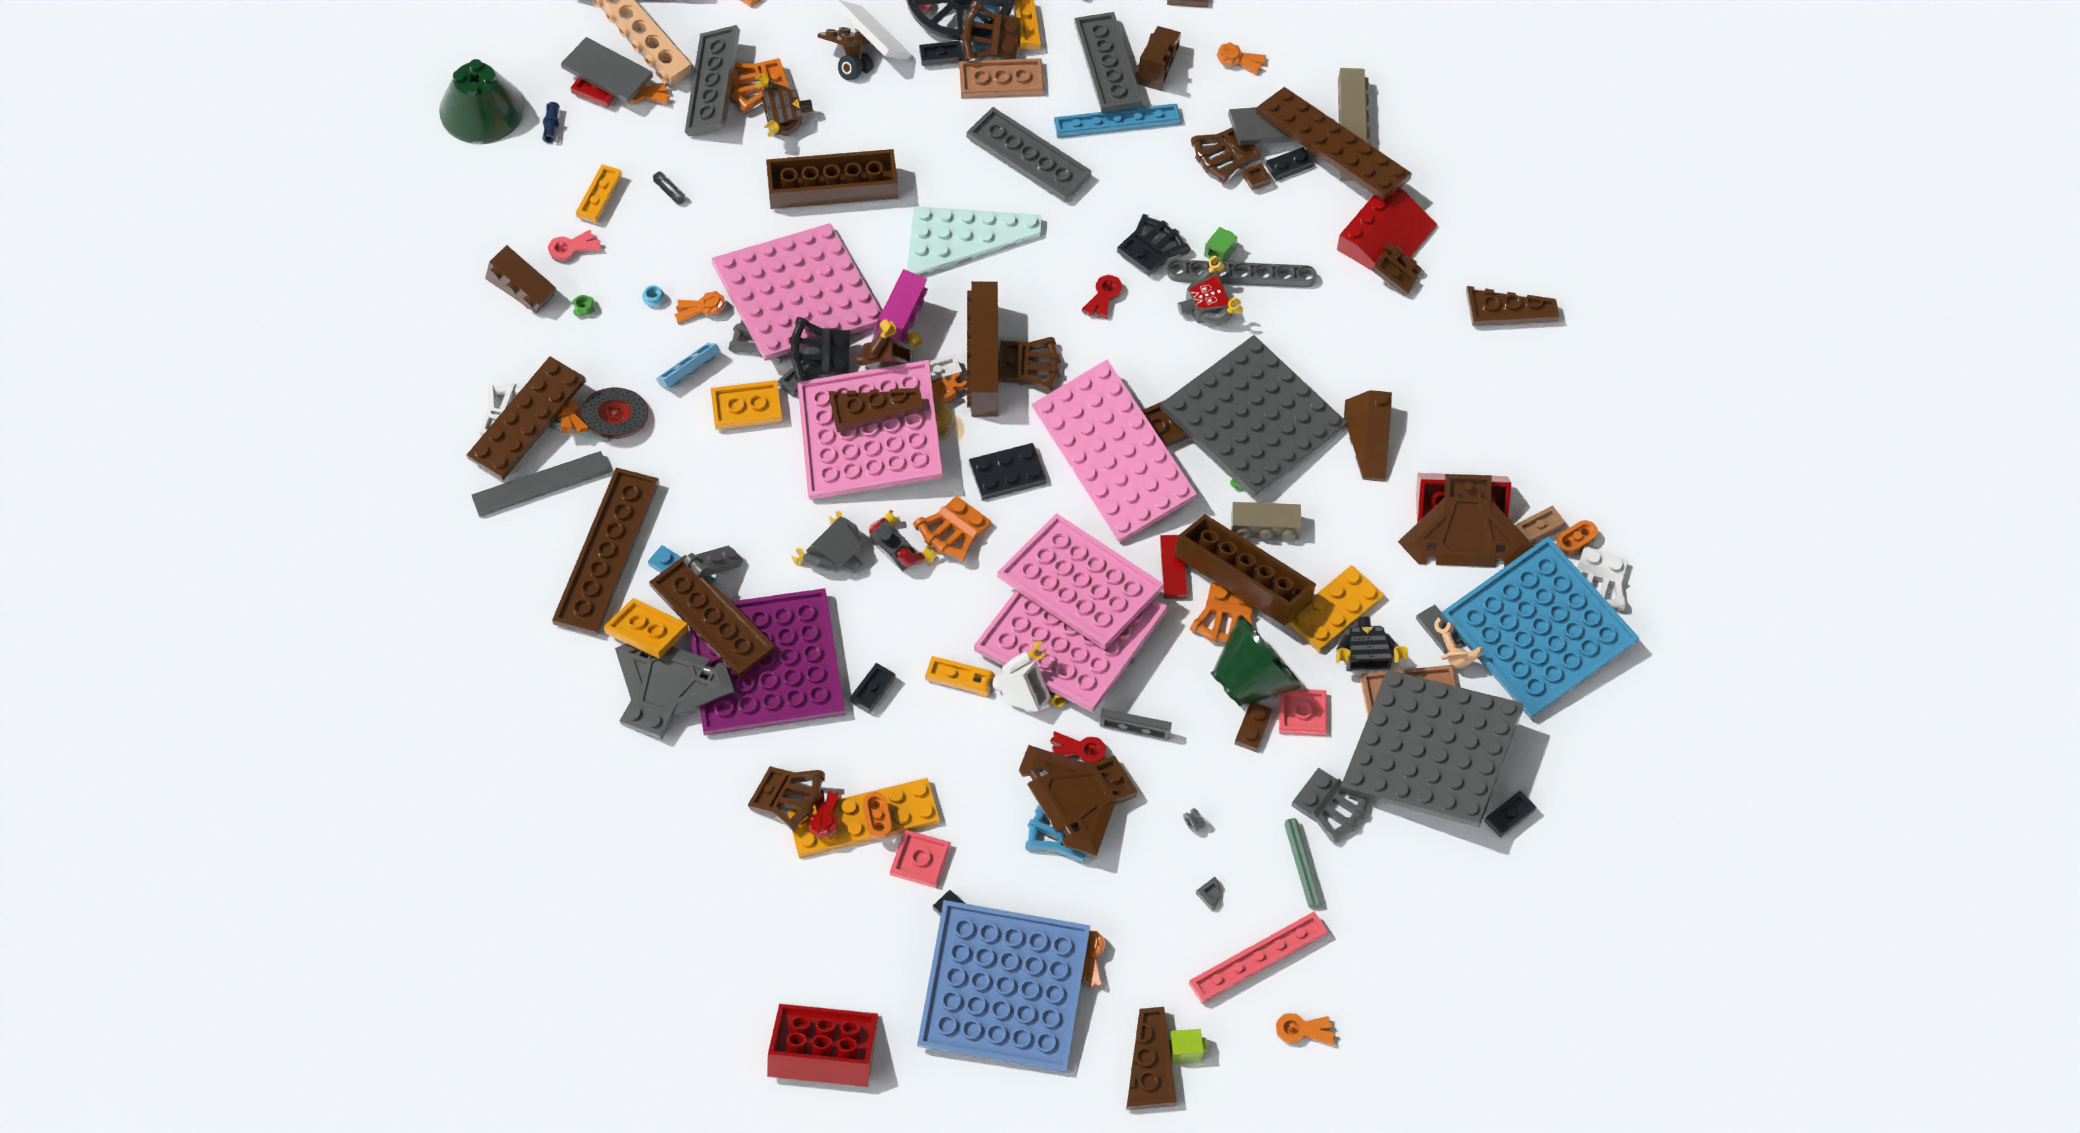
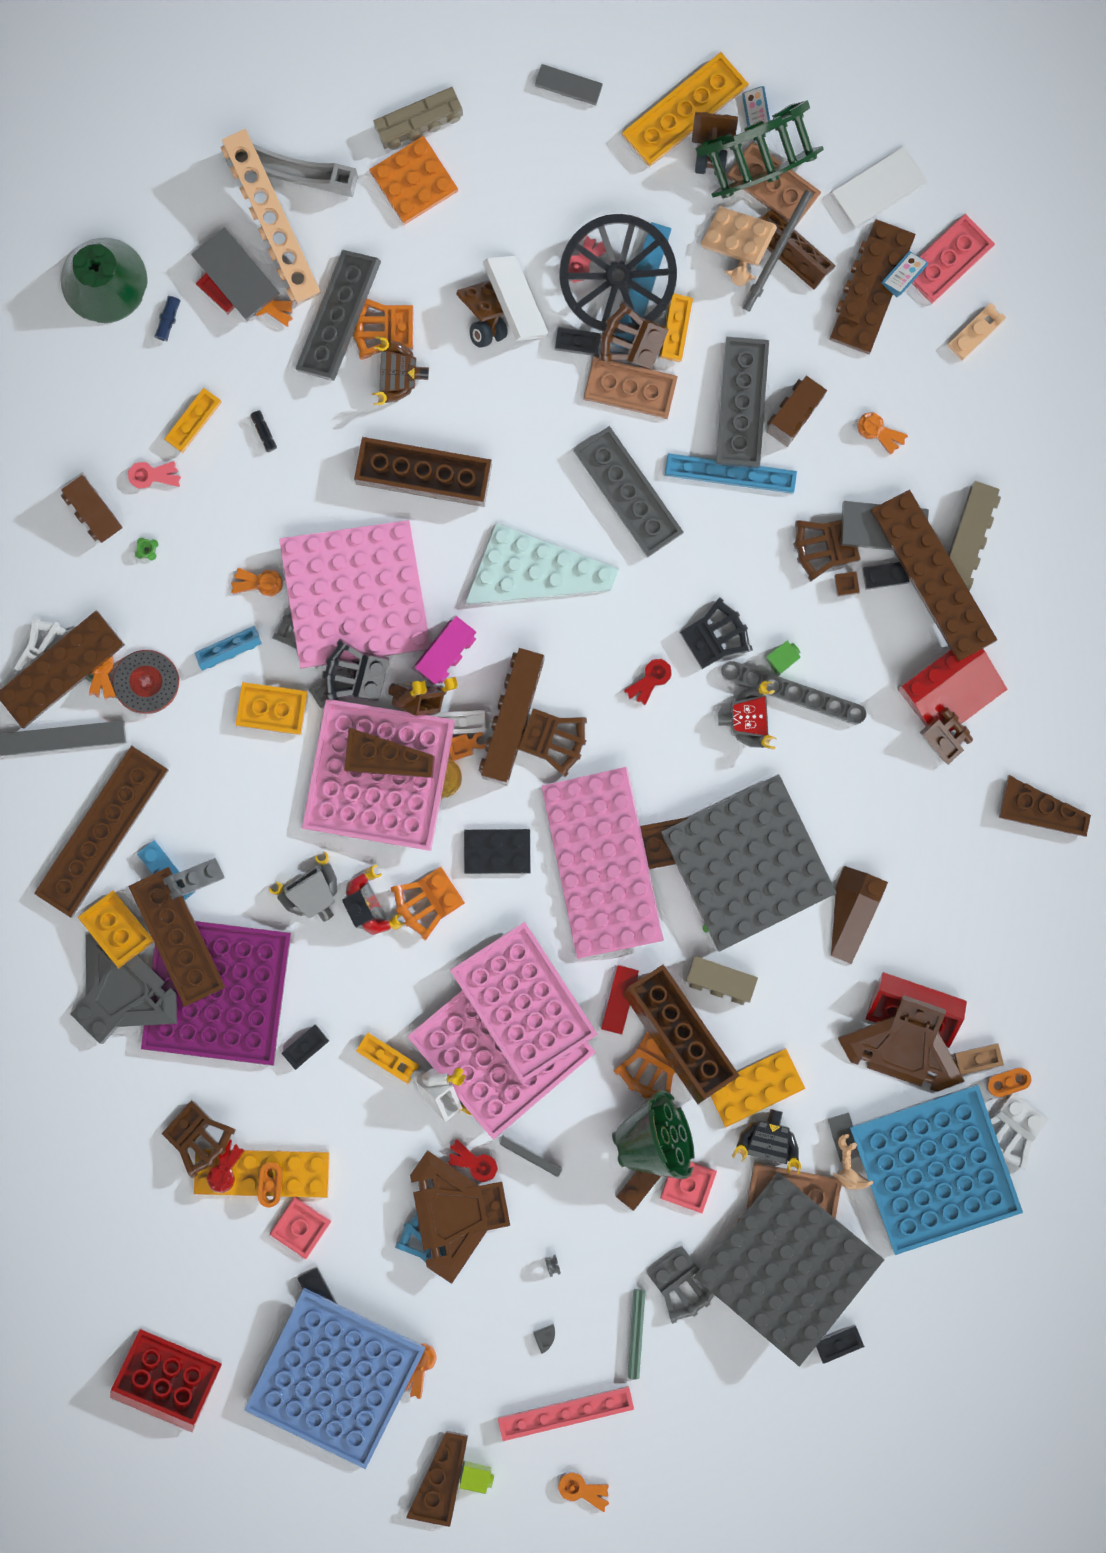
camera: 20 degrees right, 25 degrees up
medium azure plate [642,285,665,306] -> none

